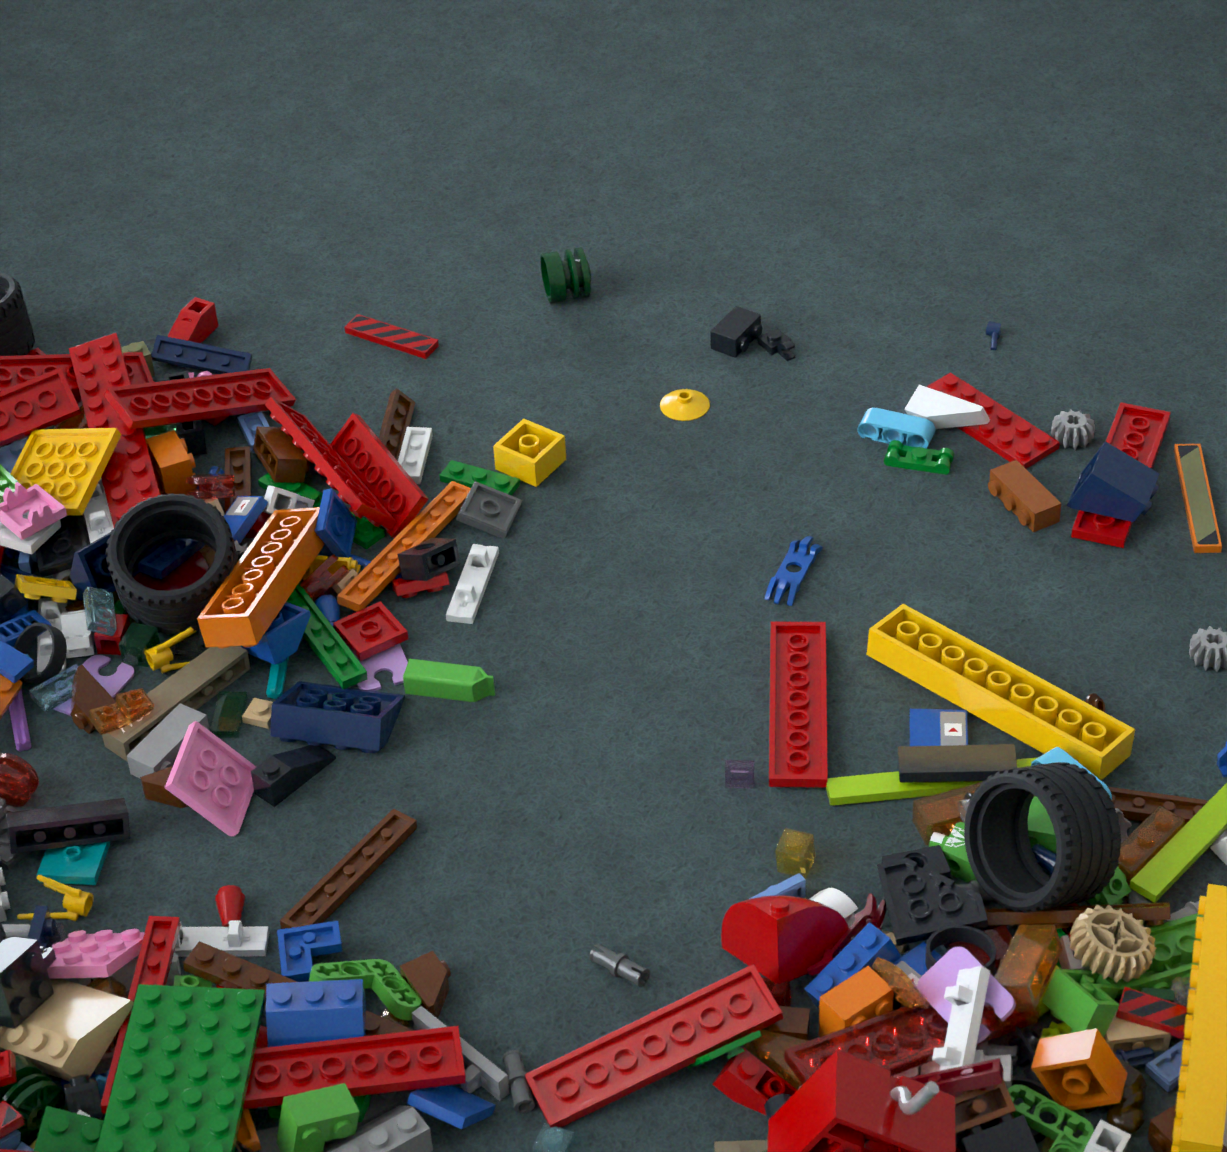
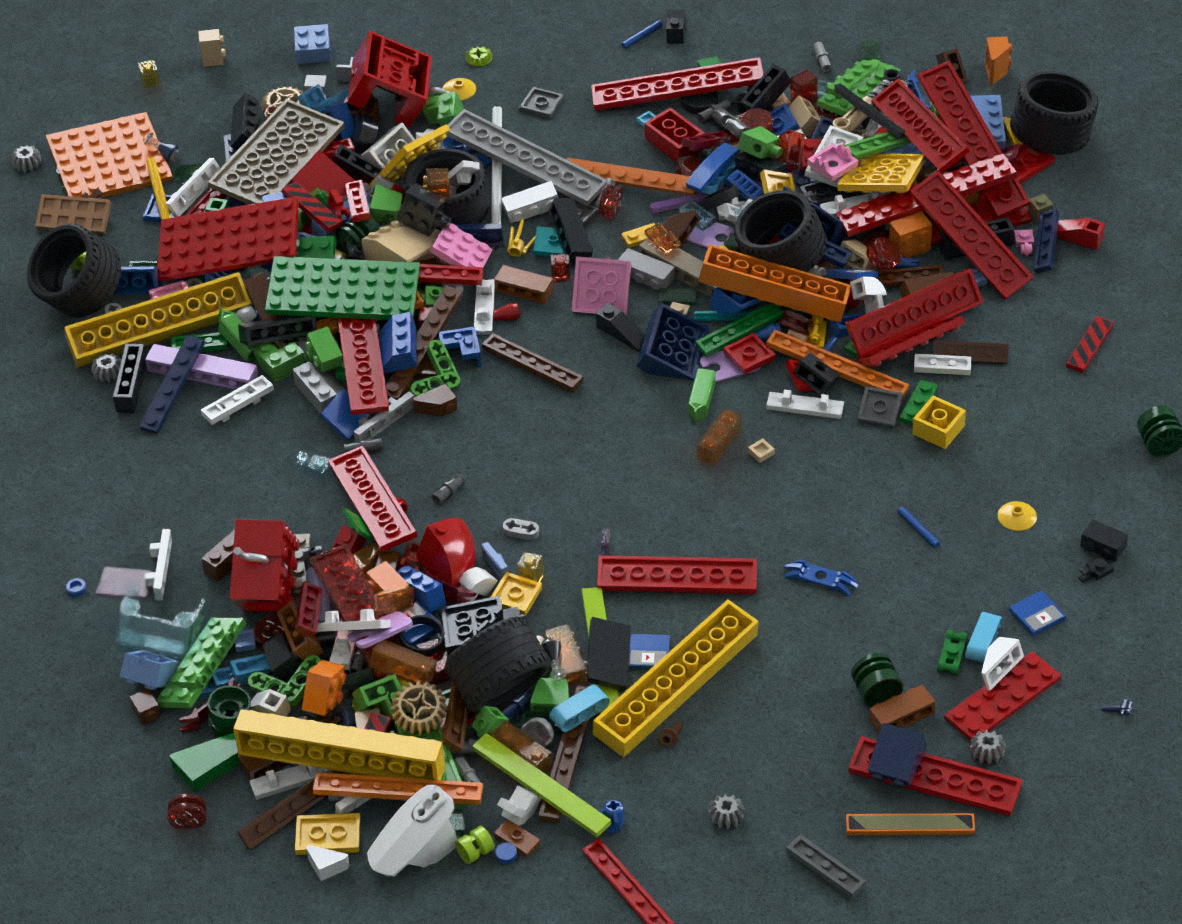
camera: 90 degrees right, 5 degrees up
blue tile [315,488,357,558] -> none
none -> yellow plate [491,572,542,616]
none -> brick [494,265,554,304]
none -> light grey beam [503,518,539,540]
none -> clear red brick [551,254,570,282]
none -> yellow plate [621,223,661,248]
none -> clear orange brick [697,408,741,466]
none -> tan plate [748,438,775,463]
none -> dark green wheel [851,653,904,707]
none -> blue bar [898,507,940,548]
none -> blue tile [1009,590,1066,637]

